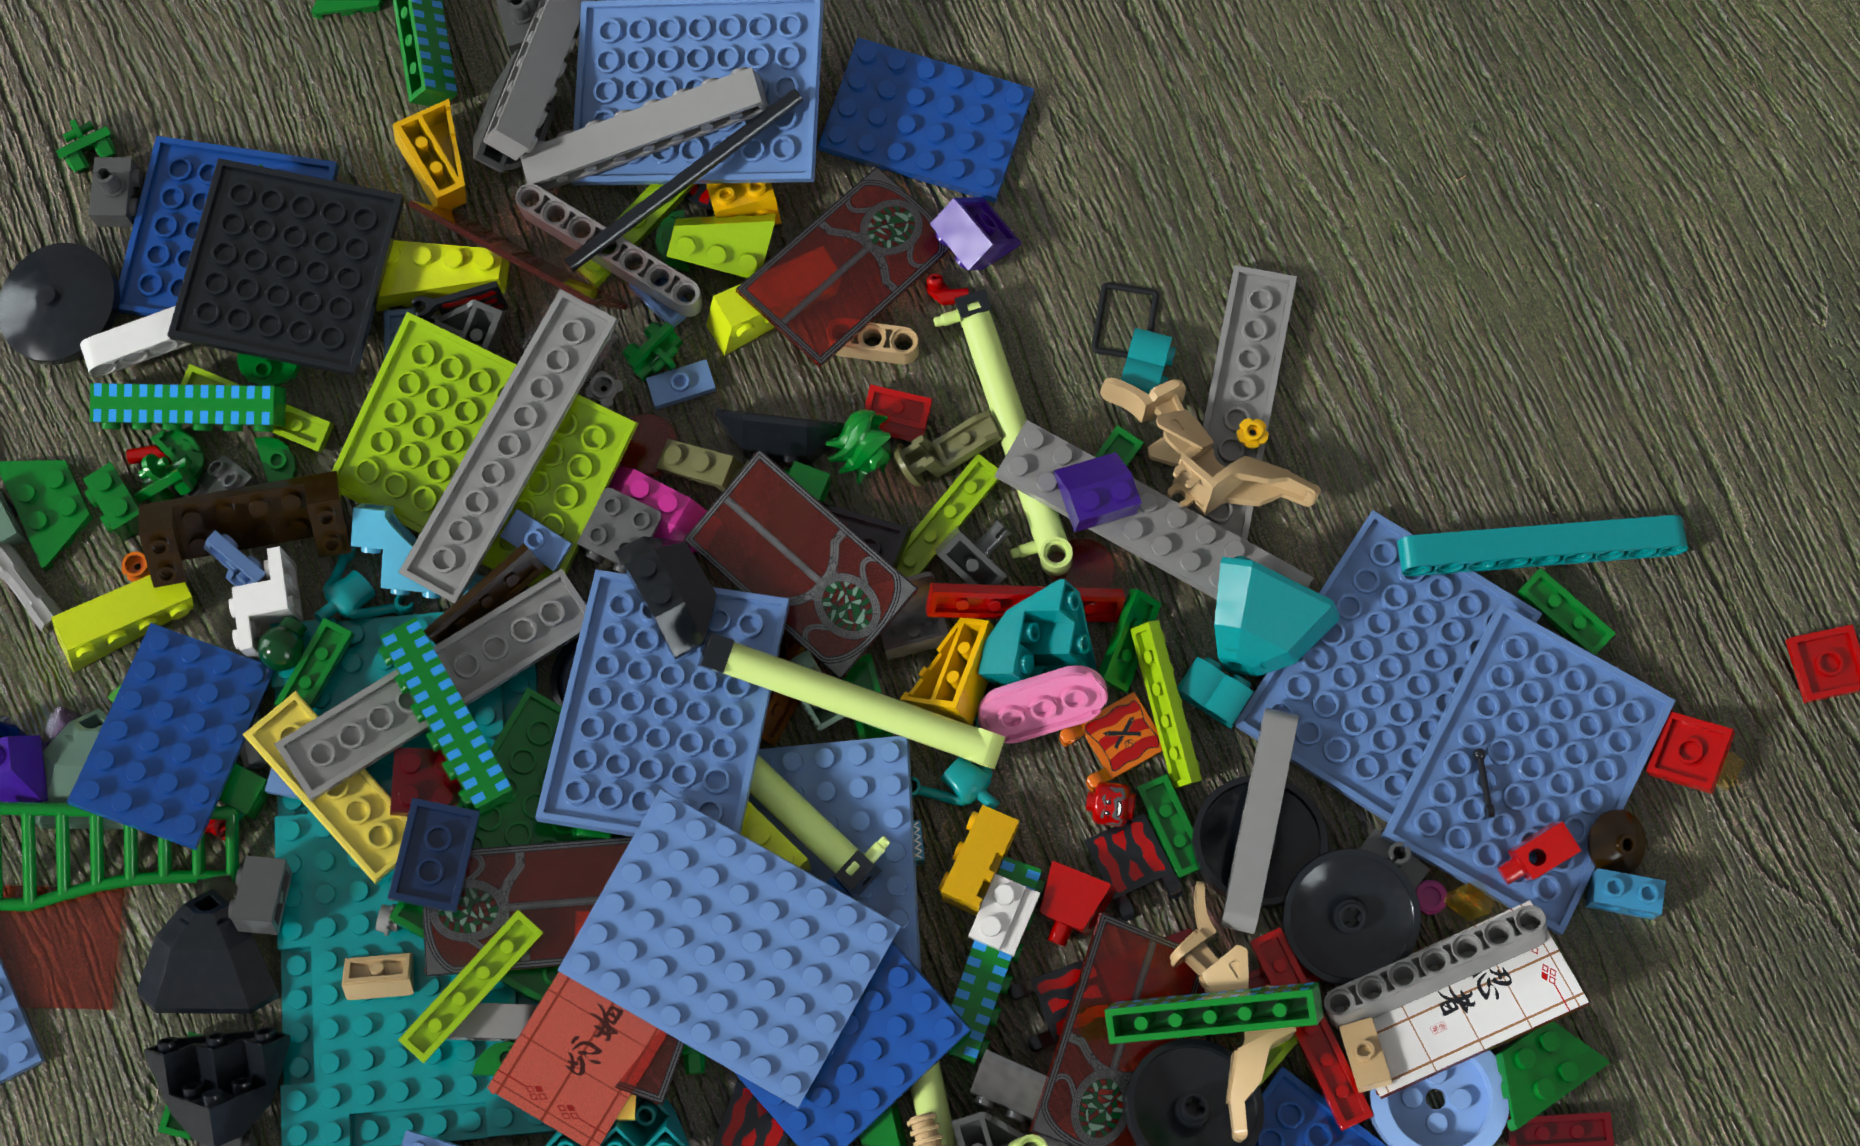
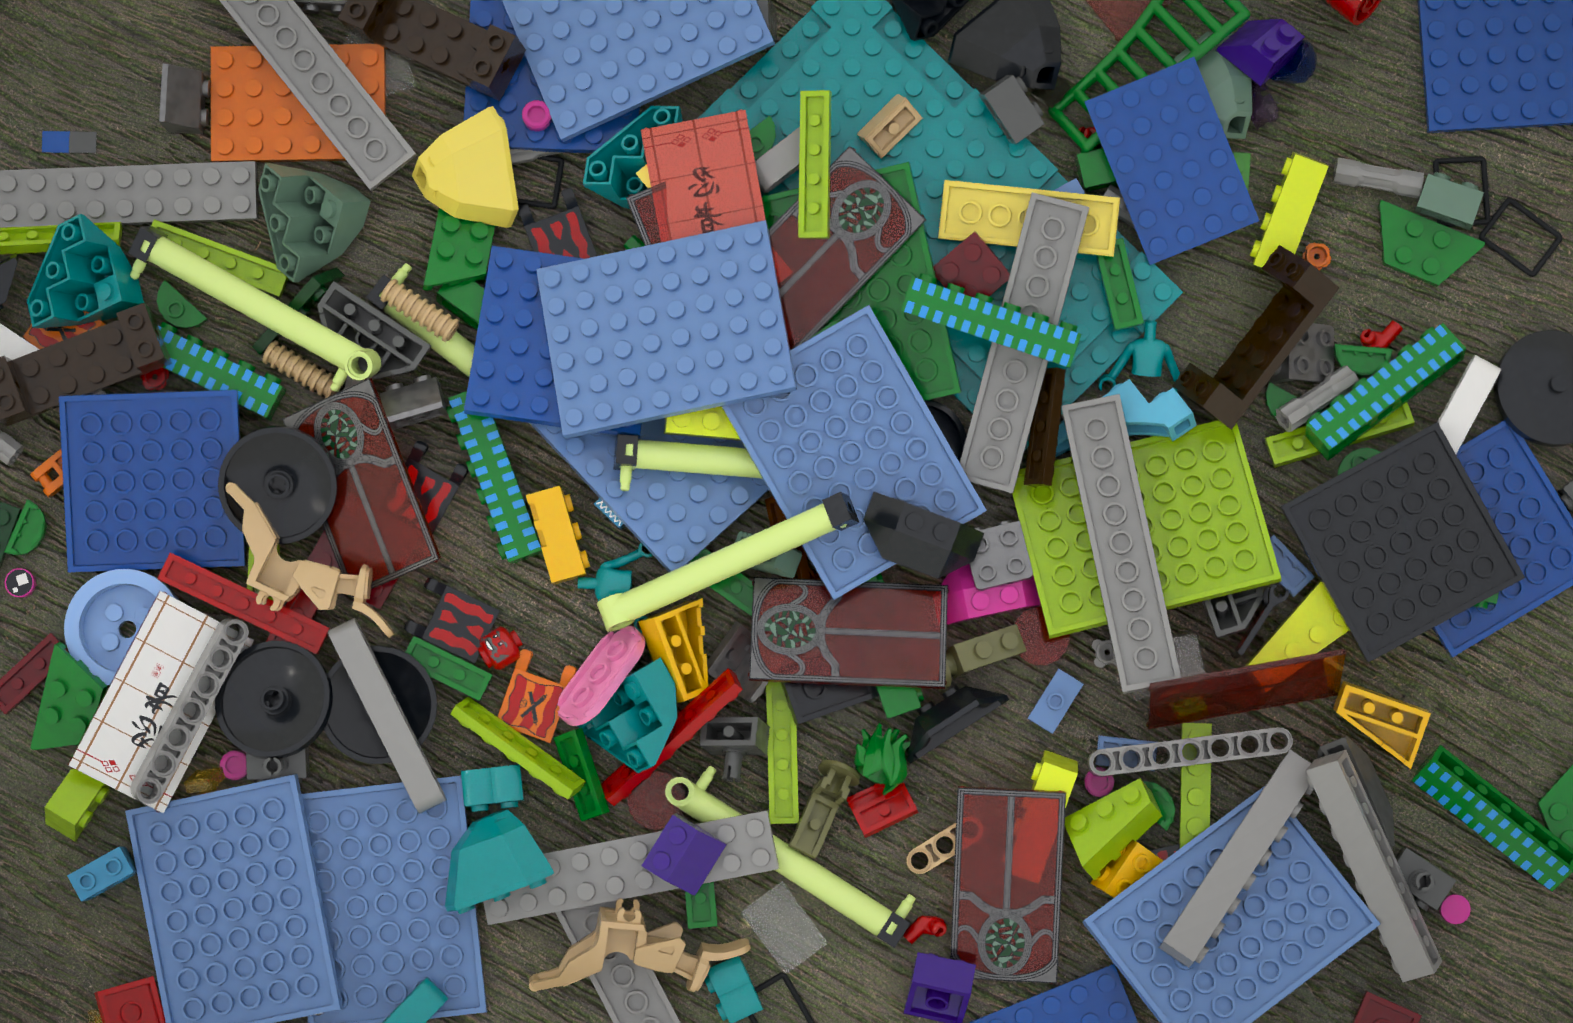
camera: 135 degrees right, 10 degrees up
green brick [83,462,142,541] -> none
green hips [134,454,197,503] -> none
medium blue plate [203,530,266,586] -> none
white bracket [229,546,303,663] -> none
dark green piece [258,616,307,671] -> none
light grey plate [375,903,399,936] -> none
dark blue plate [388,798,481,913] -> none
medium blue plate [500,509,573,571] -> none
black piece [564,88,804,272] -> none
green hips [623,321,683,383] -> none
white plate [968,874,1040,957] -> none
red torso [1040,861,1116,948] -> none
green brick [1104,982,1324,1044] -> none
yellow plate [1236,418,1269,449] -> none
tan plate [1339,1017,1392,1093] -> none
black hinge [1473,748,1495,818] -> none
red torso [1497,821,1582,885] -> none
dark brown dish [1588,809,1646,874] -> none
none -> lime wedge [44,768,110,842]
none -> clear piece [740,881,828,974]
none -> dark pink tile [1084,767,1114,797]
none -> light grey axle [1275,366,1359,432]

